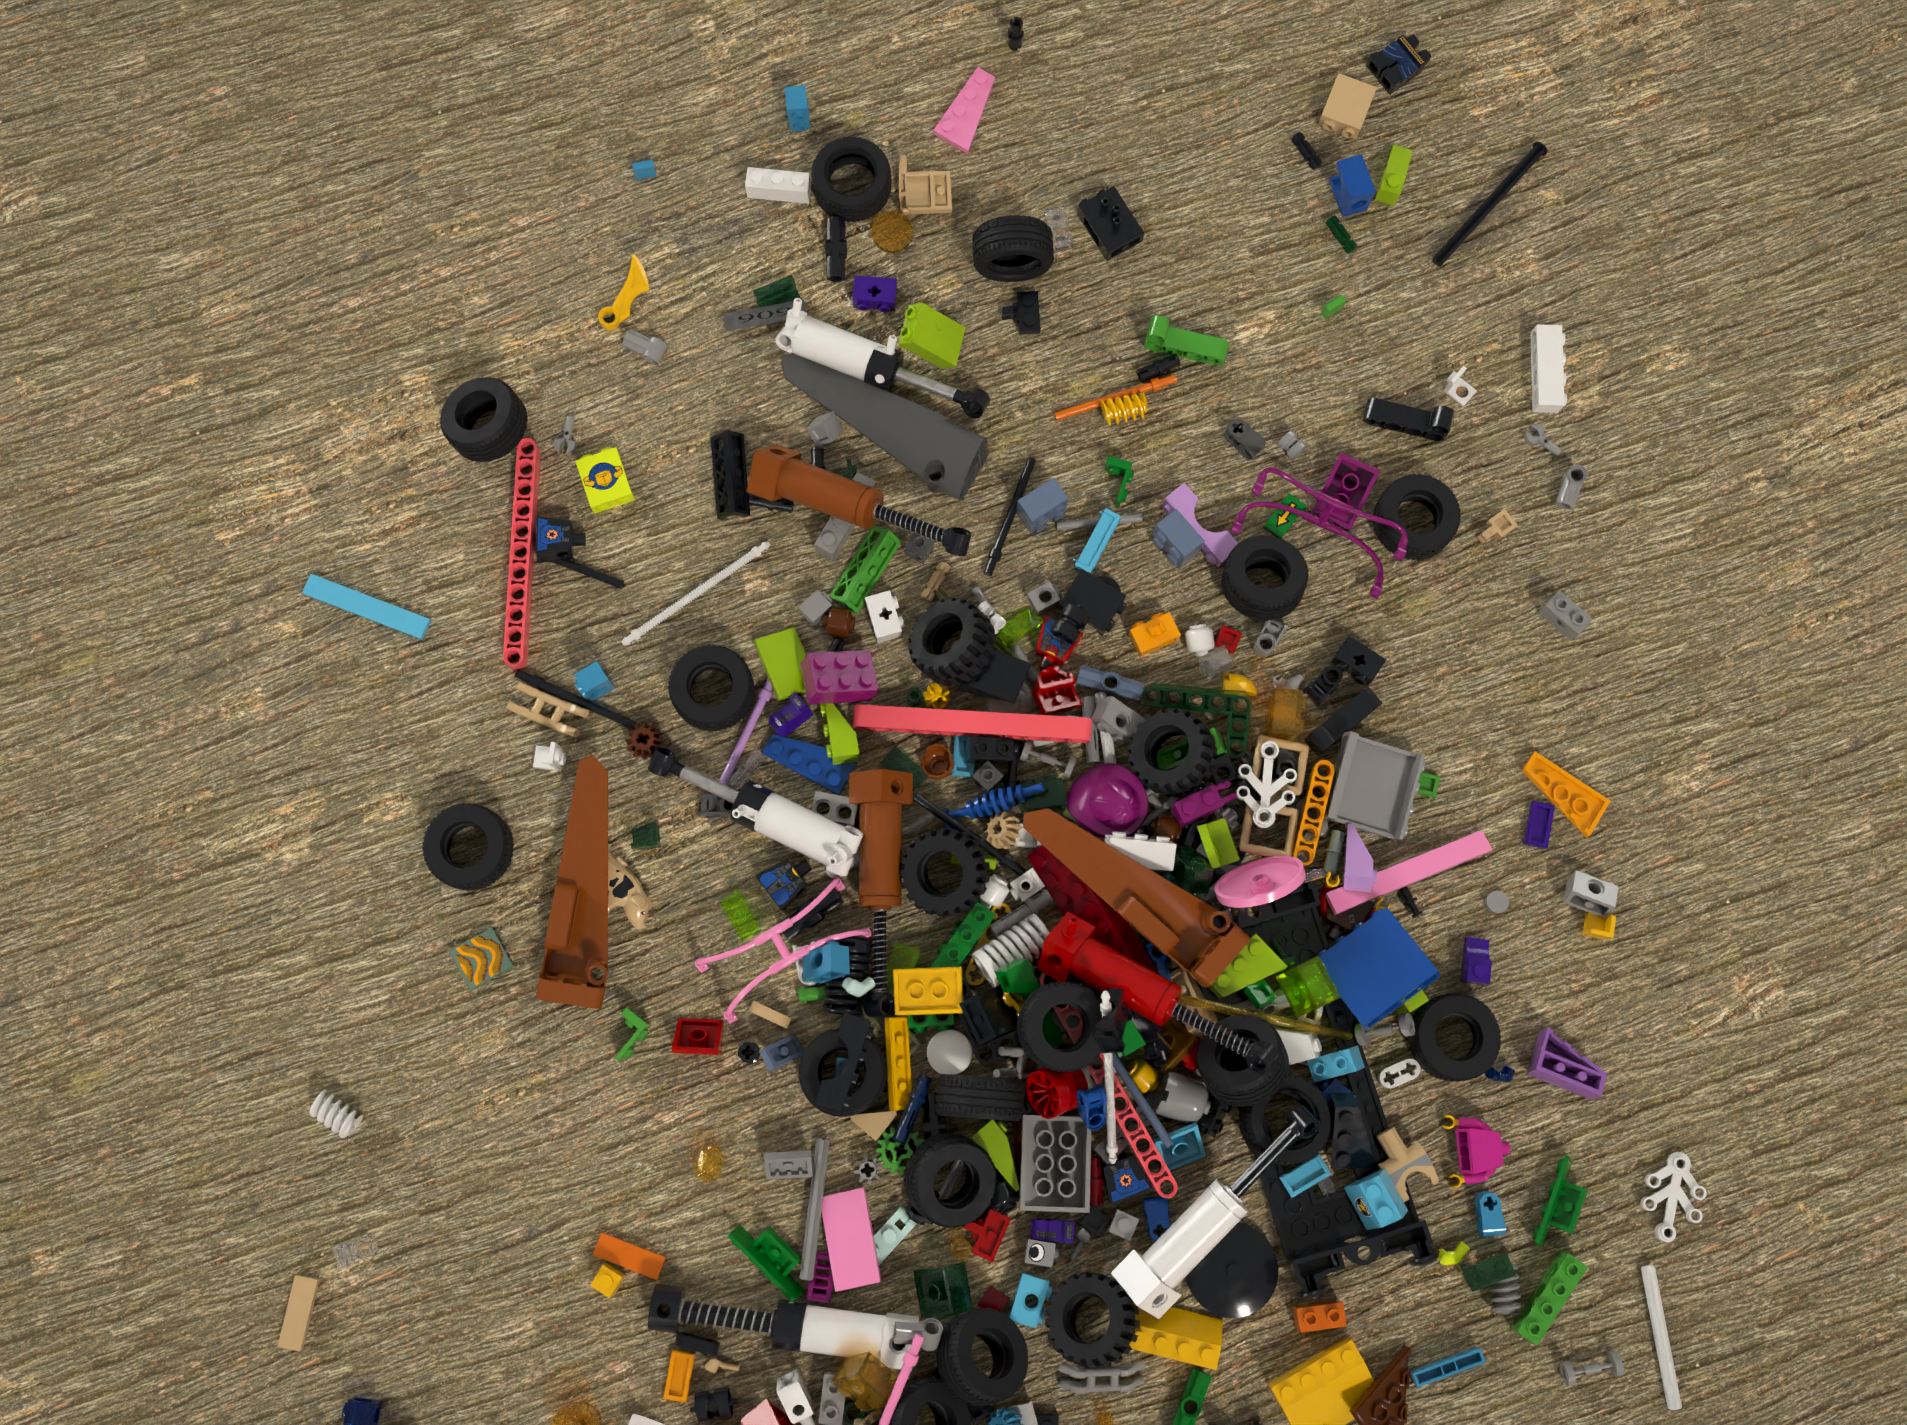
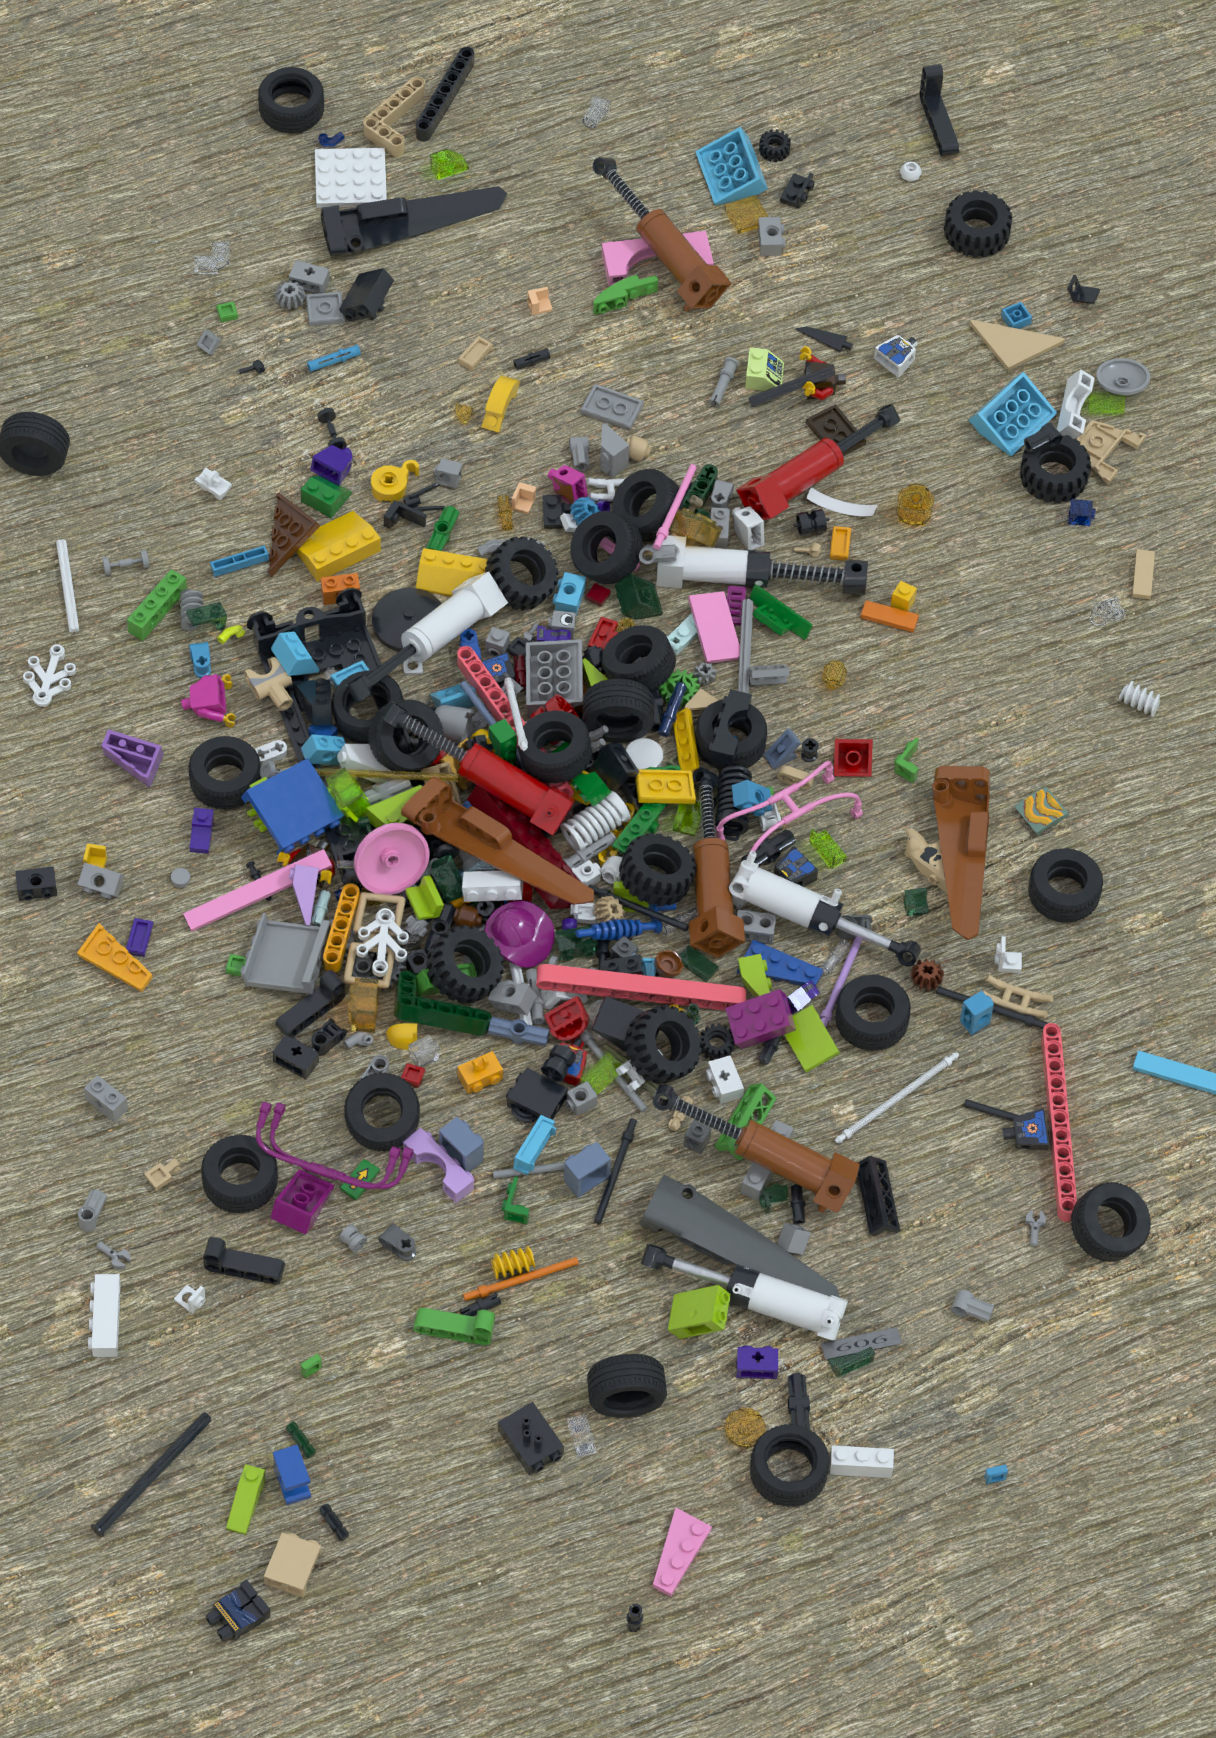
camera: 175 degrees right, 20 degrees down
neon yellow panel [575,447,635,514] -> none
yellow piece [598,254,649,330] -> none
black beam [674,1332,720,1355] -> none
dark azure brick [785,85,811,132] -> none
light grey brick [798,590,833,628] -> none
reddish brown head [823,608,856,638] -> none
light aqua arm [842,977,875,997] -> none
tan piece [899,155,952,216] -> none
black hinge [1002,291,1041,335] -> none
blue piece [1076,1084,1107,1131] -> none
black piece [1094,988,1134,1054] -> none
magenta hinge [1170,780,1237,828] -> none
white head [1185,624,1215,656] -> none
green plate [1244,979,1277,1009] -> none
clear blue arm [1485,1066,1515,1082] -> none
green bracket [1533,1155,1588,1247] -> none
none -> black brick [15,866,57,901]
none -> black tyre [700,1023,735,1061]

